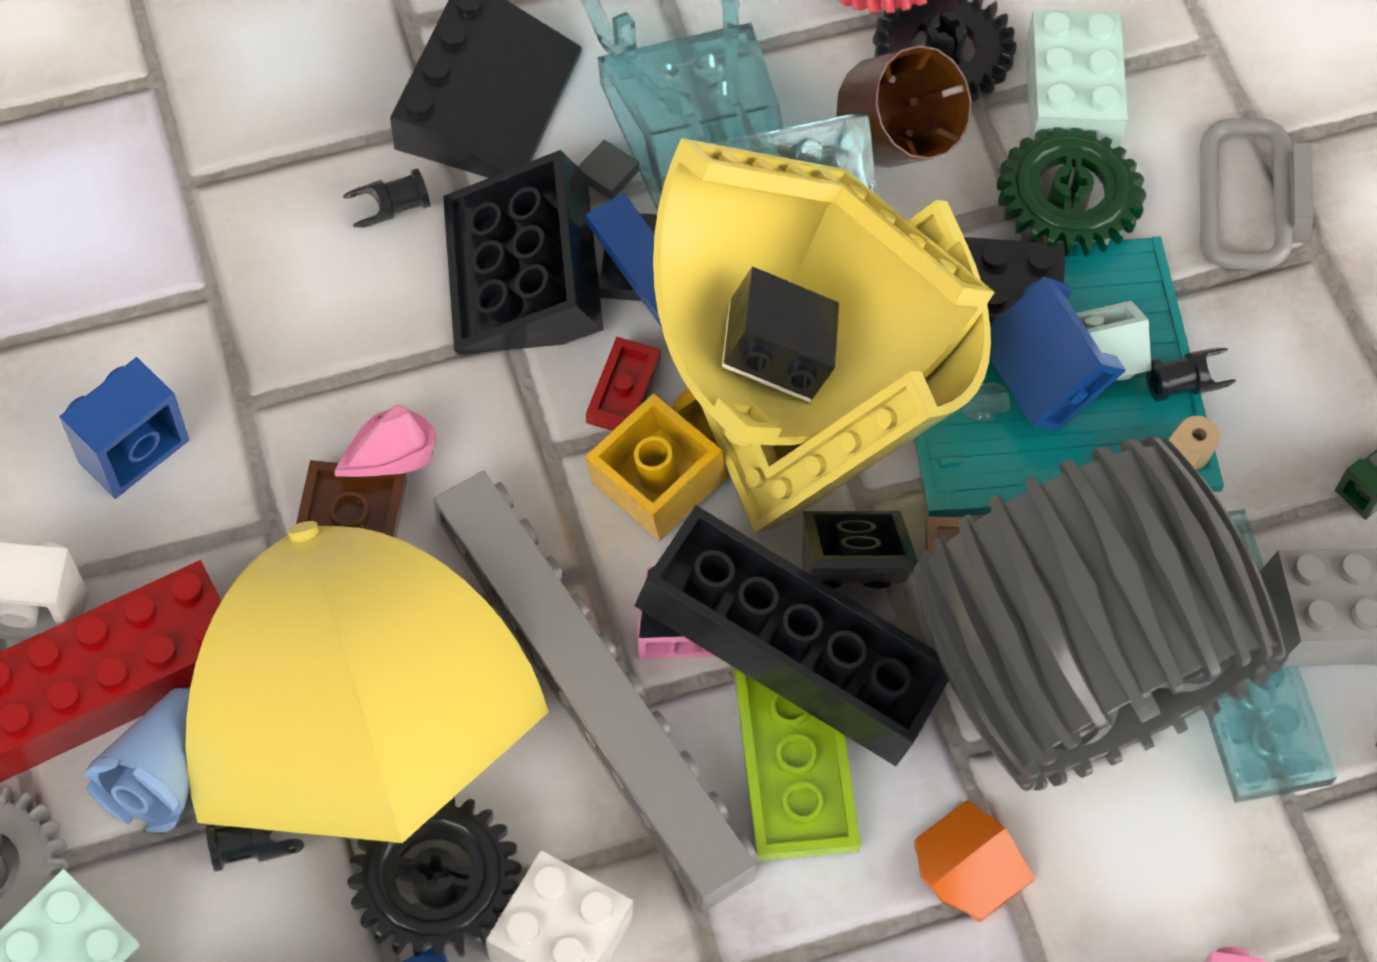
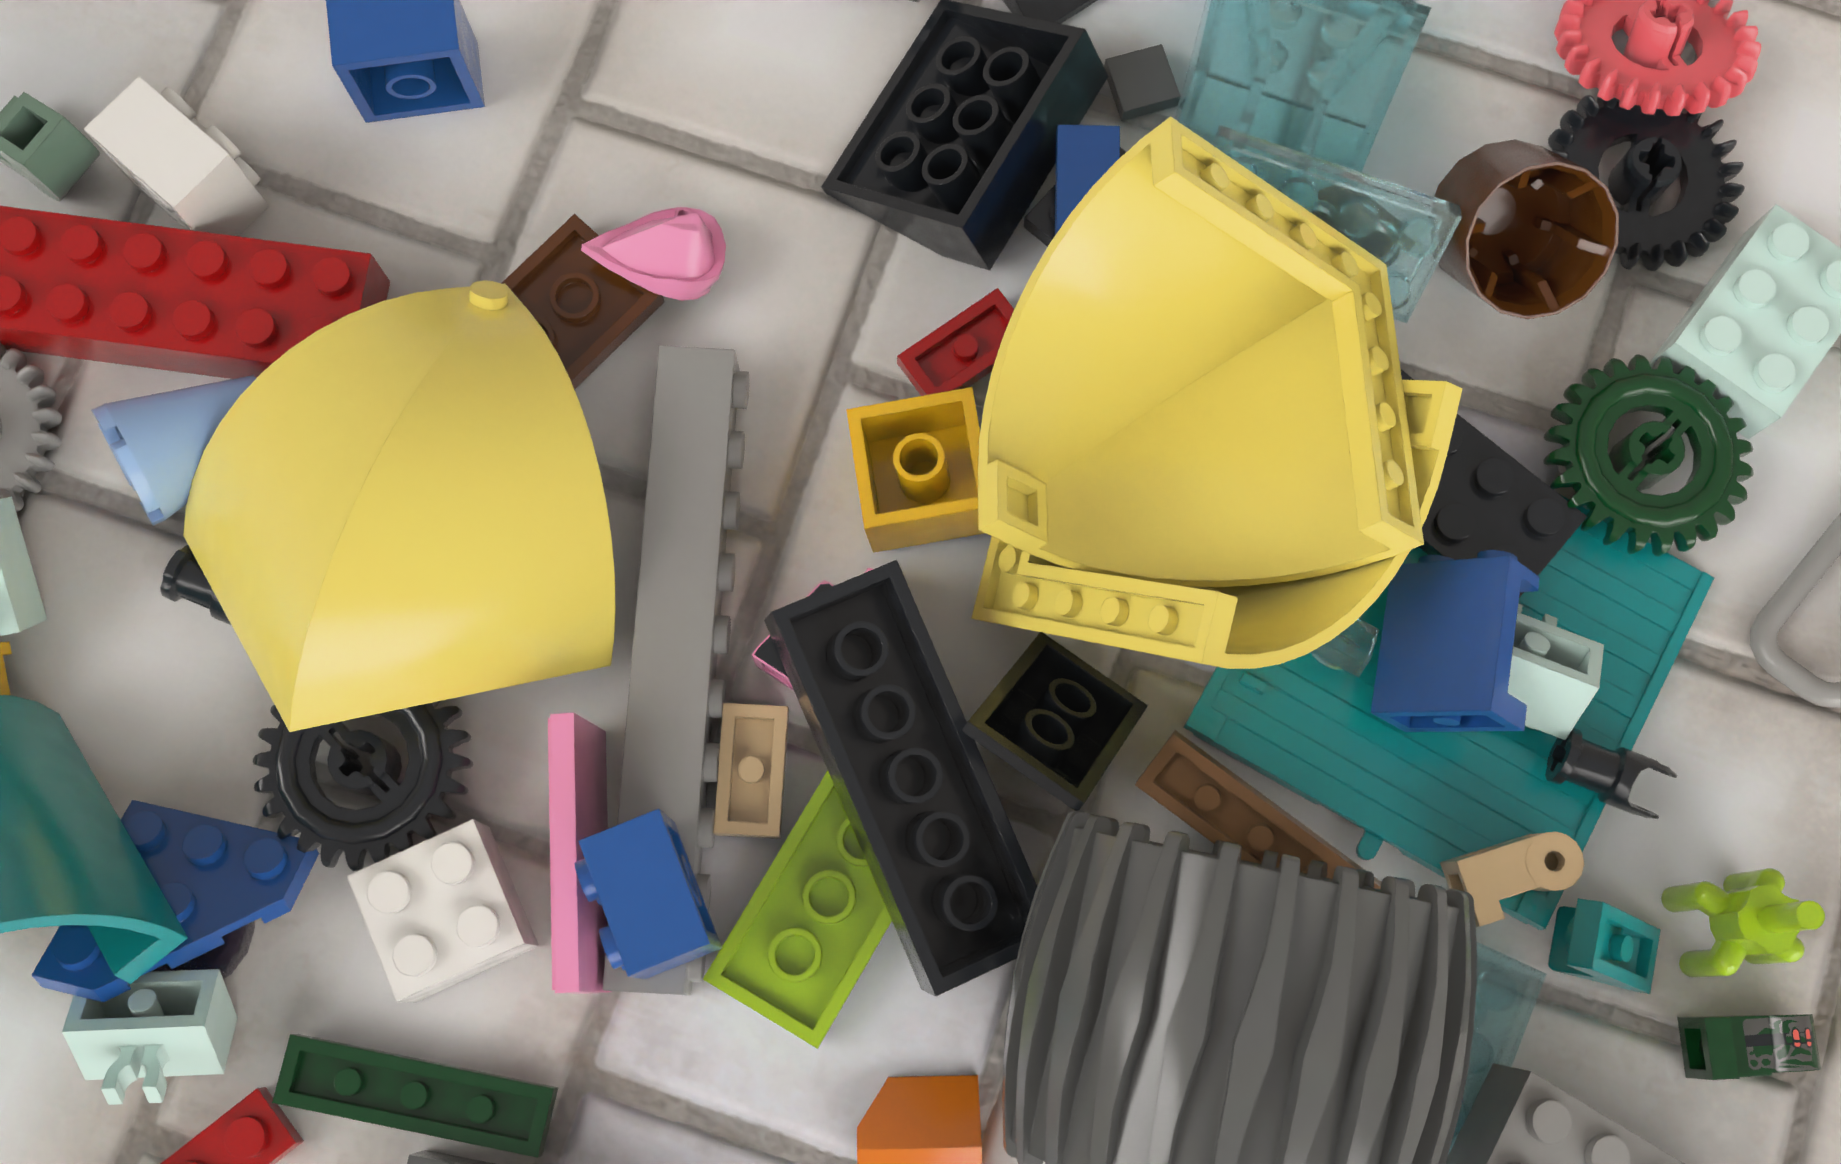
camera: 35 degrees right, 15 degrees up
black piece [722,266,839,403] -> none
none -> bright pink tile [548,712,612,994]
none -> blue brick [574,809,722,979]
none -> tan plate [713,703,789,839]
none -> teal slope [1548,898,1661,994]
none -> lime plant [1661,868,1825,977]

